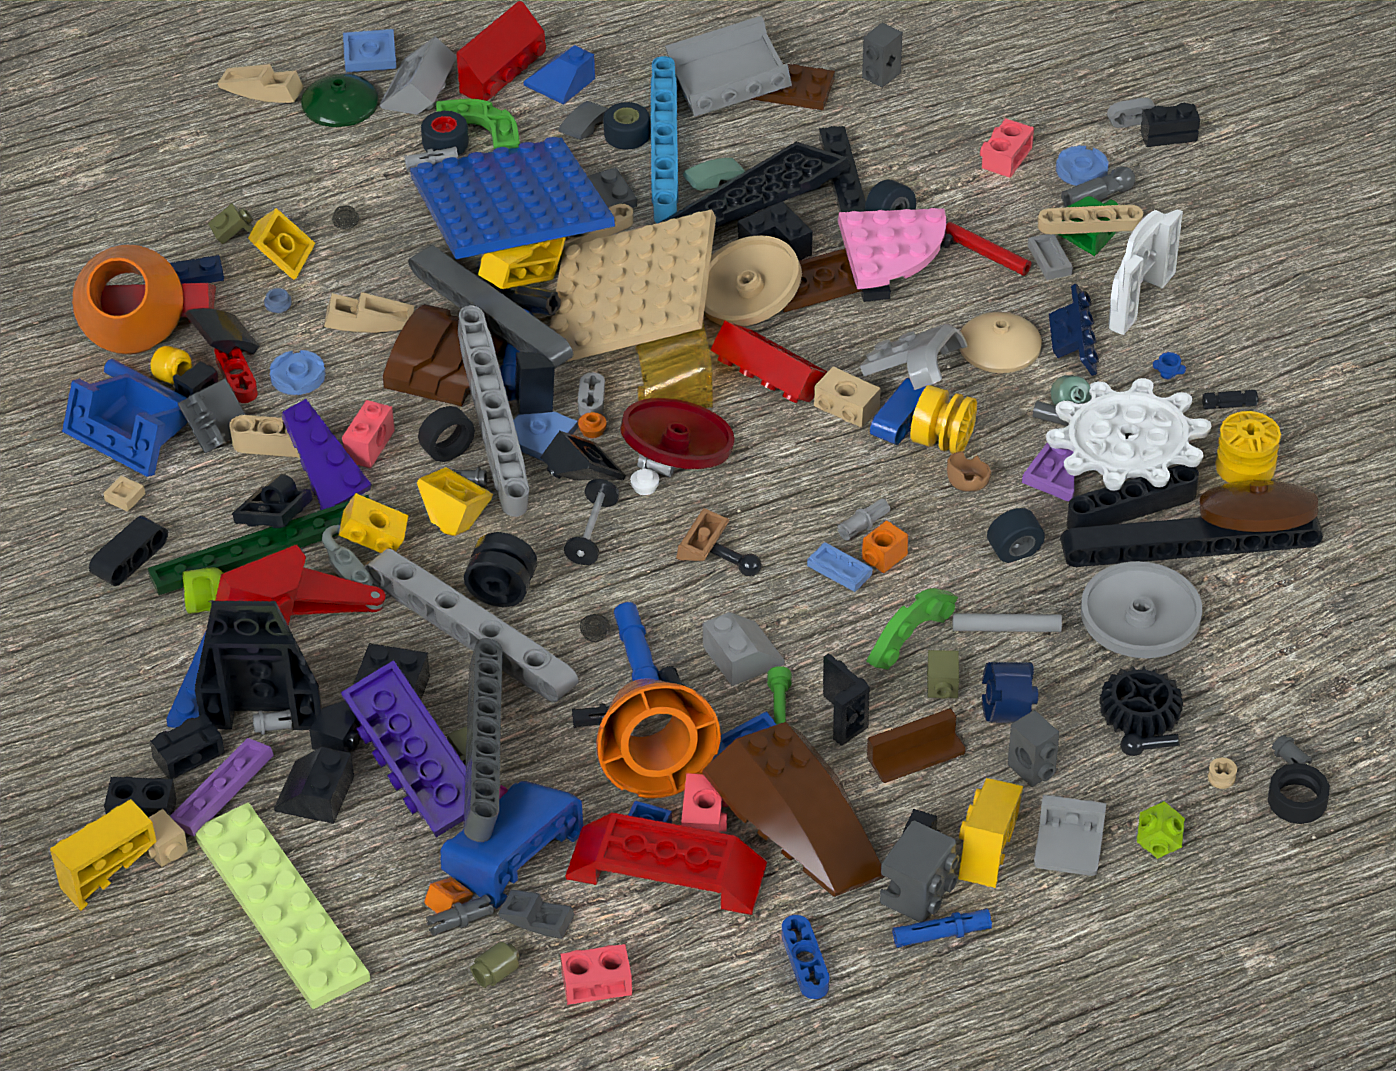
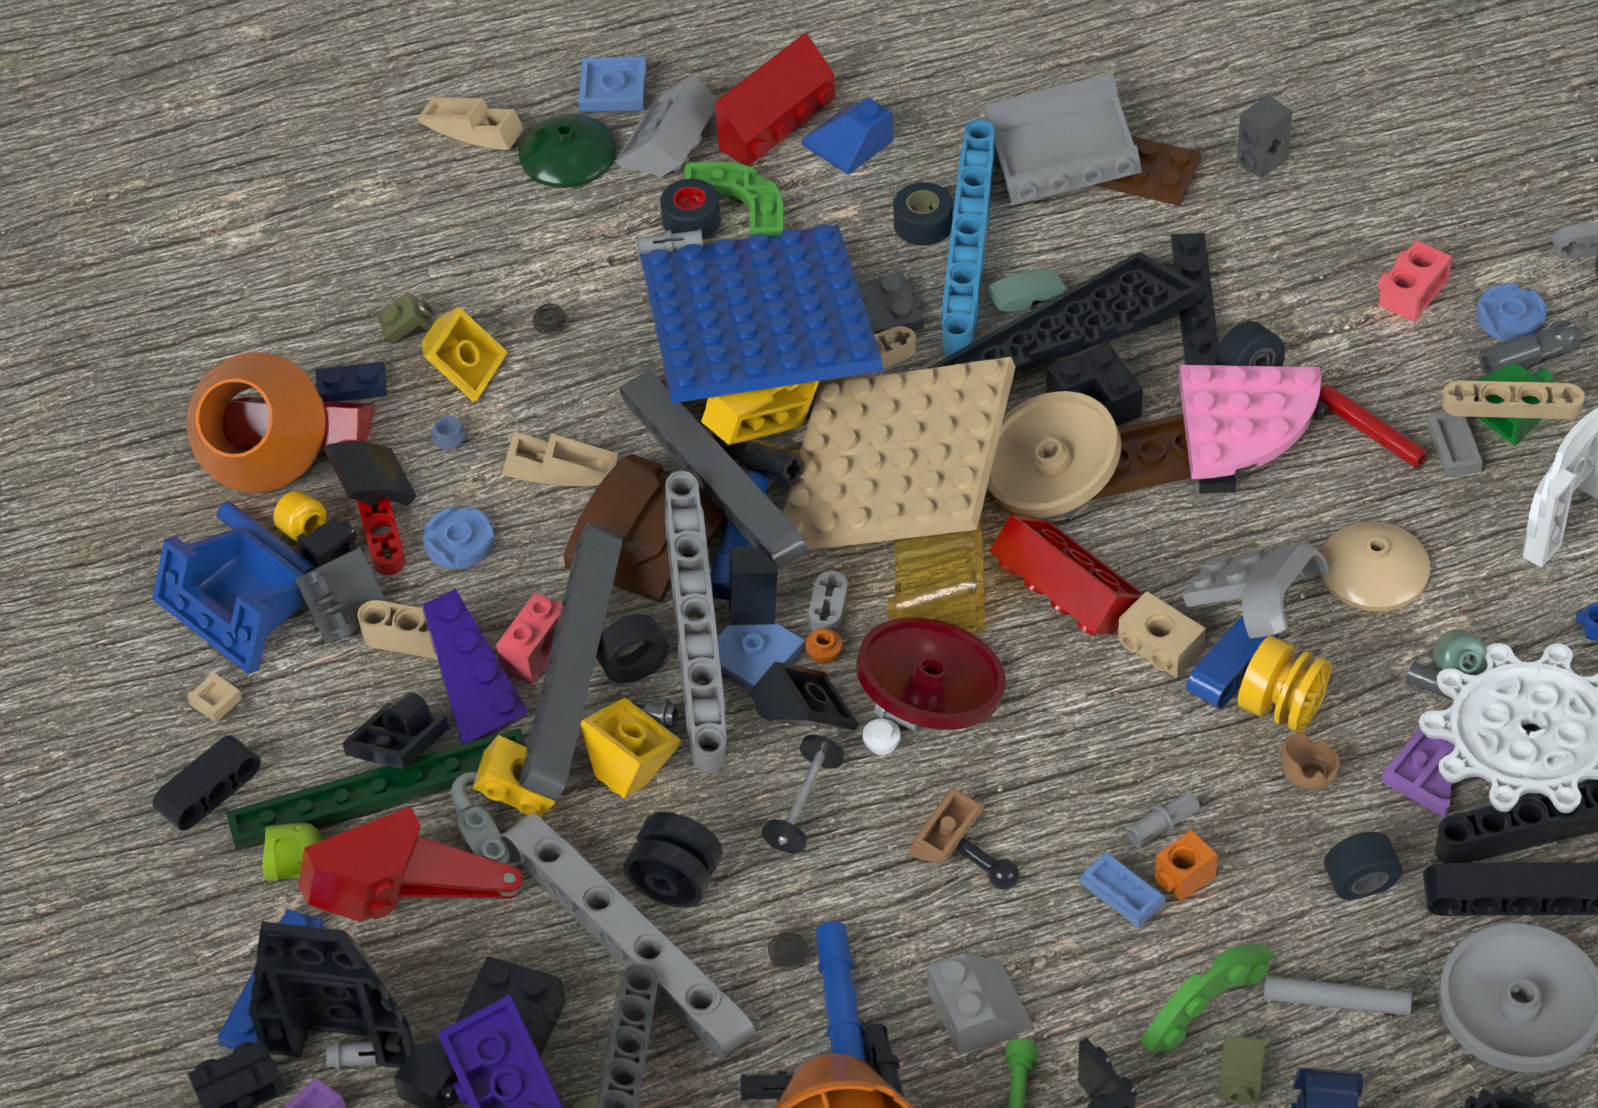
camera: 10 degrees right, 5 degrees up
dark grey slope [558,101,608,140] -> none
dark blue bracket [1049,284,1099,376] -> none
none -> dark grey beam [519,523,623,801]

